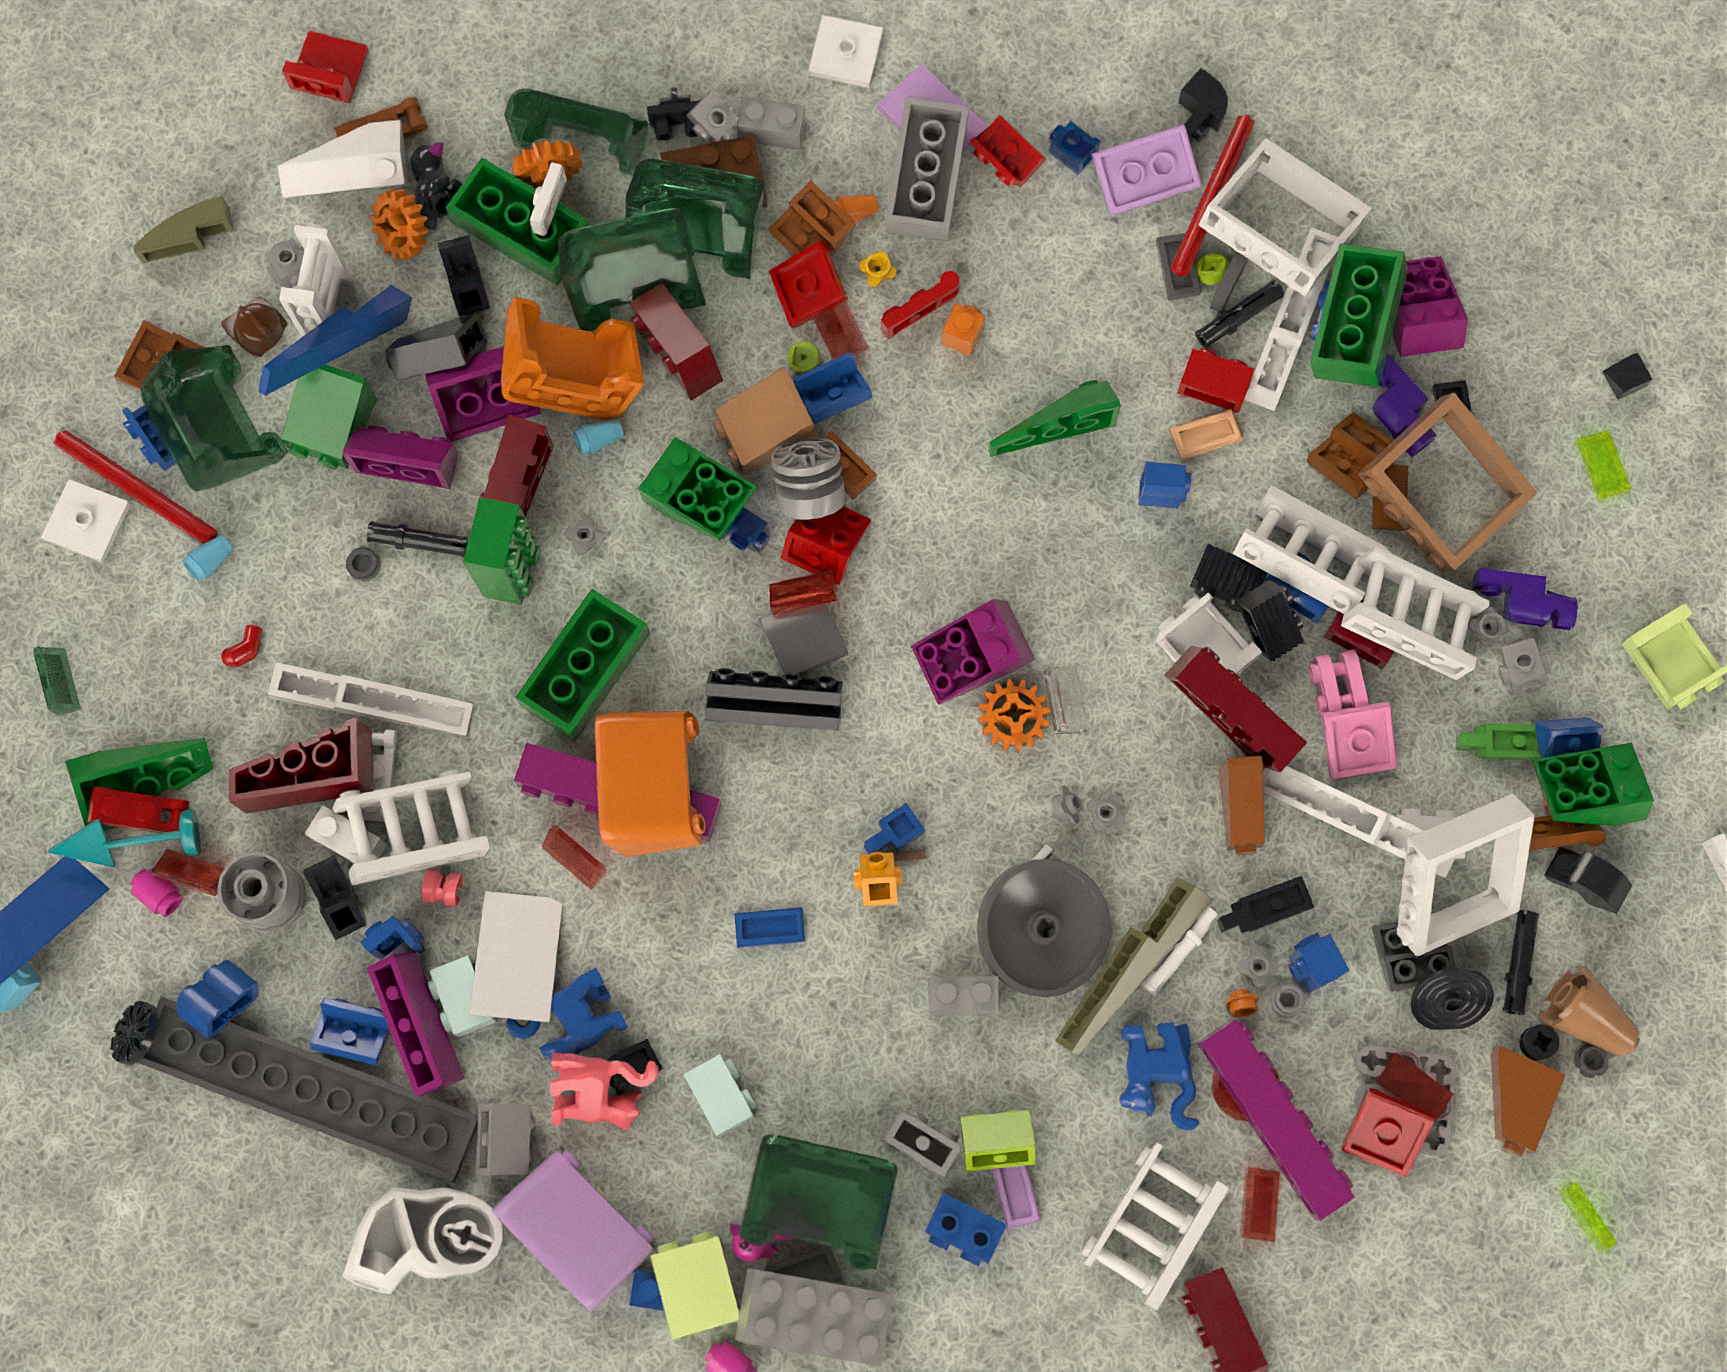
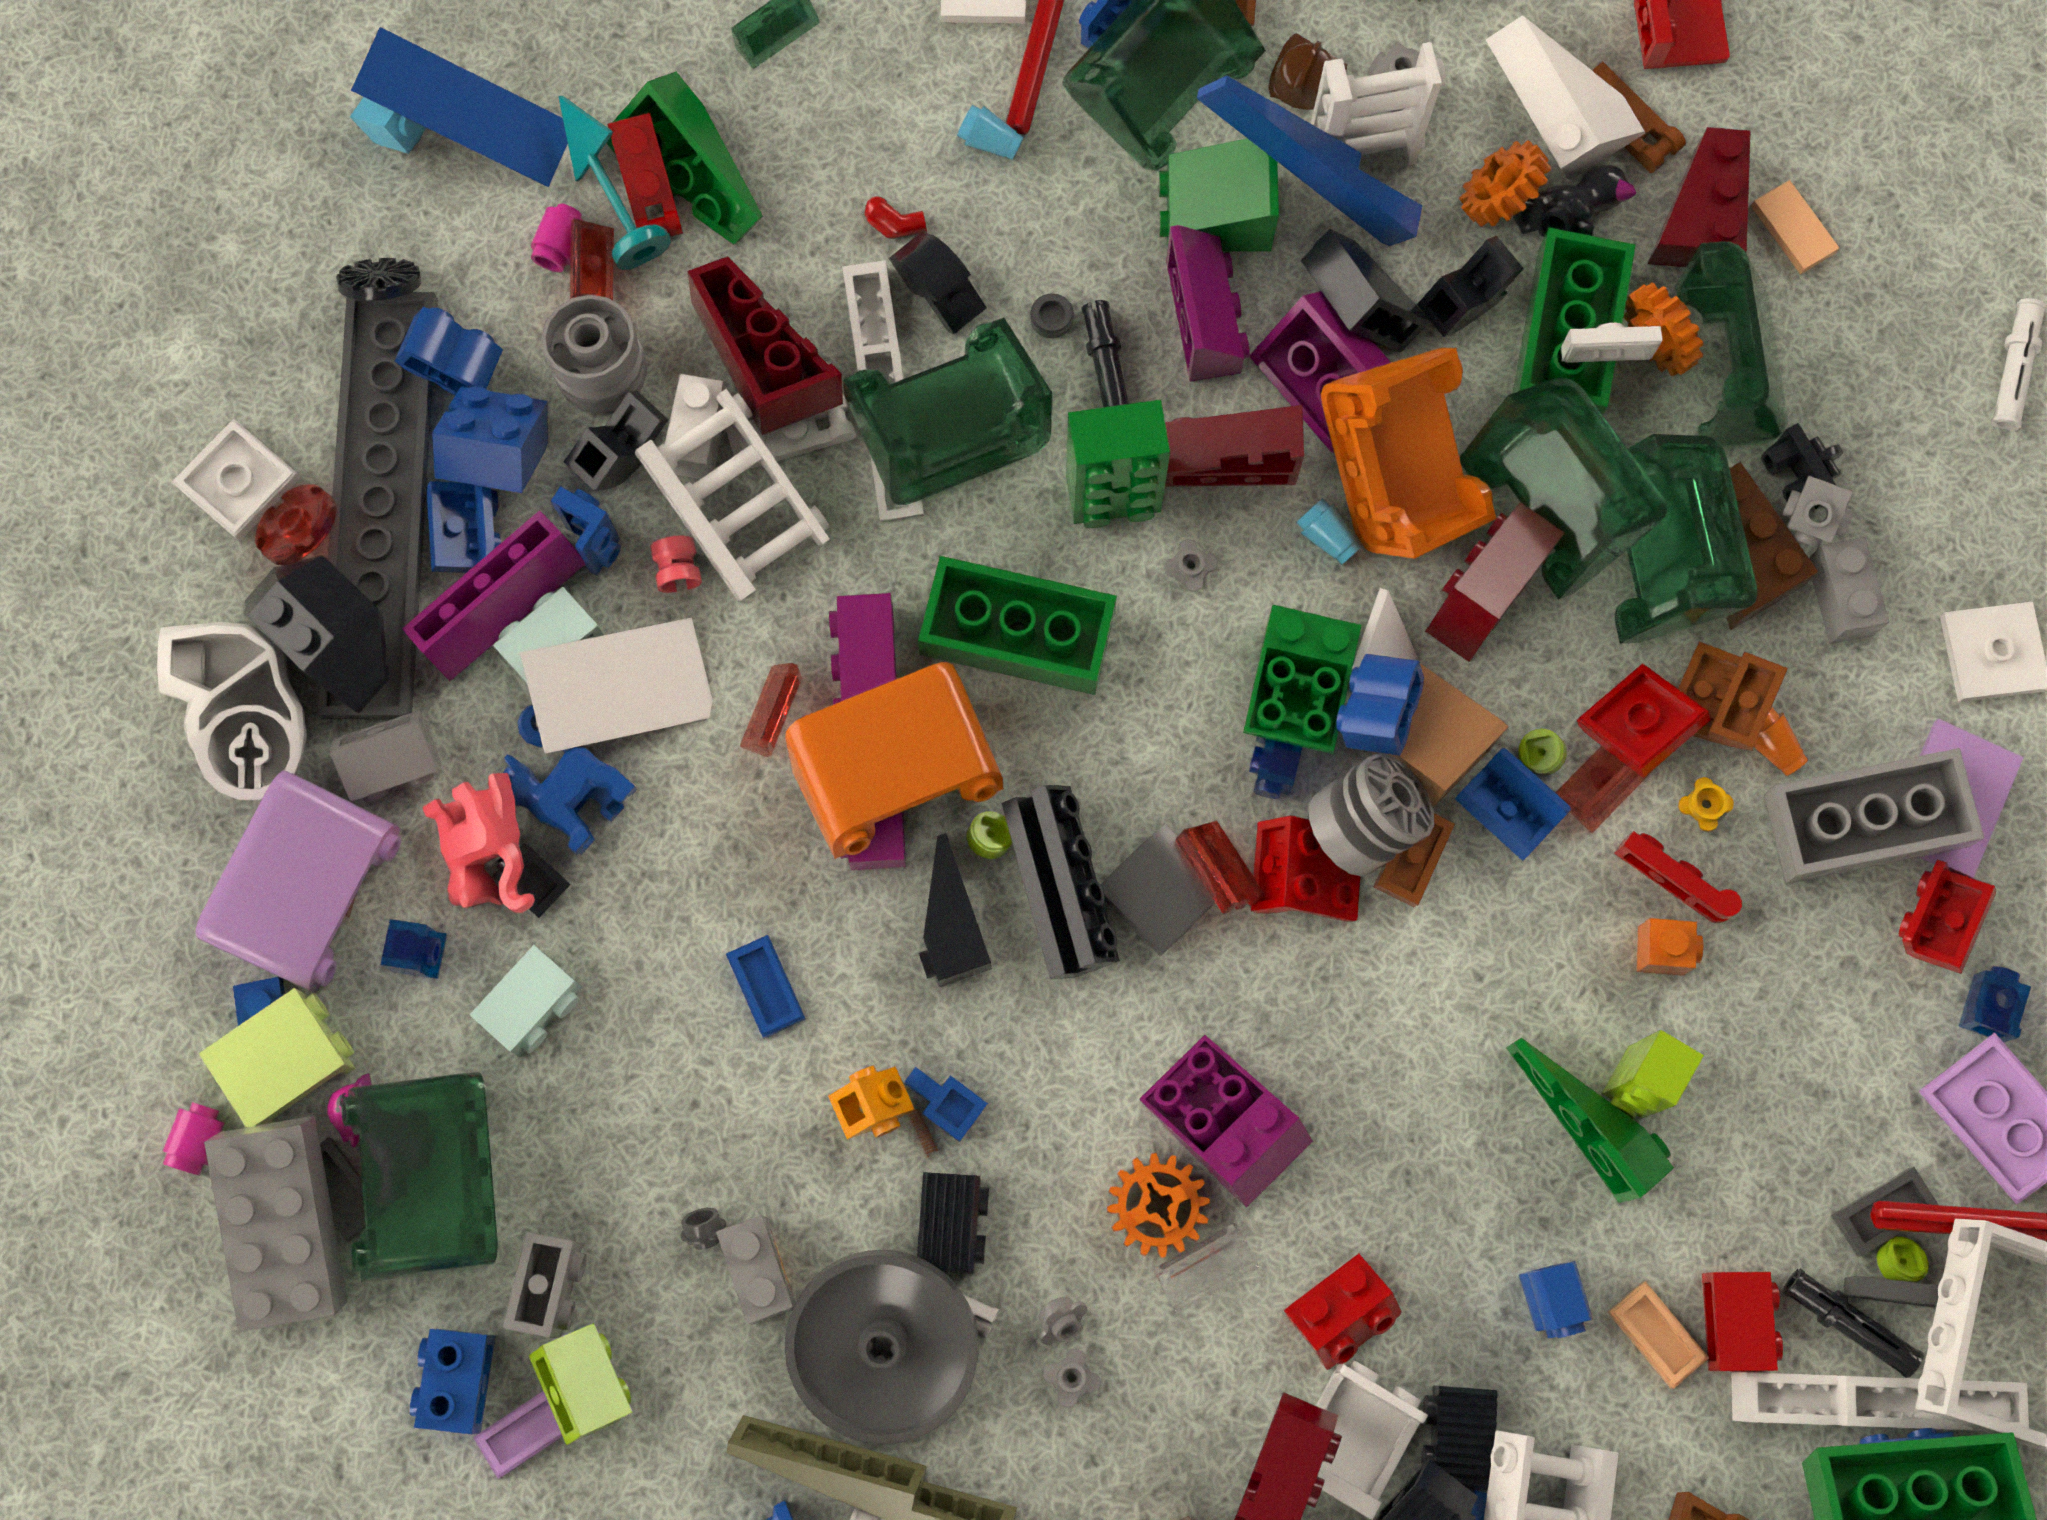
camera: 70 degrees right, 0 degrees up
none -> white plate [172,419,301,542]
none -> black wedge [245,555,389,713]
none -> clear red tile [255,484,337,565]
none -> clear blue brick [380,919,447,979]
none -> blue piece [432,386,548,493]
none -> dark grey plate [680,1208,726,1250]
none -> clear green windscreen [843,317,1053,505]
none -> black brick [889,232,987,334]
none -> black brick [917,1172,989,1274]
none -> black slope [918,833,992,987]
none -> lime tile [966,811,1012,859]
none -> red bracket [1284,1253,1402,1370]
none -> blue brick [1336,654,1424,756]
none -> white slope [1352,588,1418,670]
none -> lime brick [1601,1030,1704,1120]
none -> dark red wedge [1647,127,1751,272]
none -> light nougat tile [1751,180,1840,274]

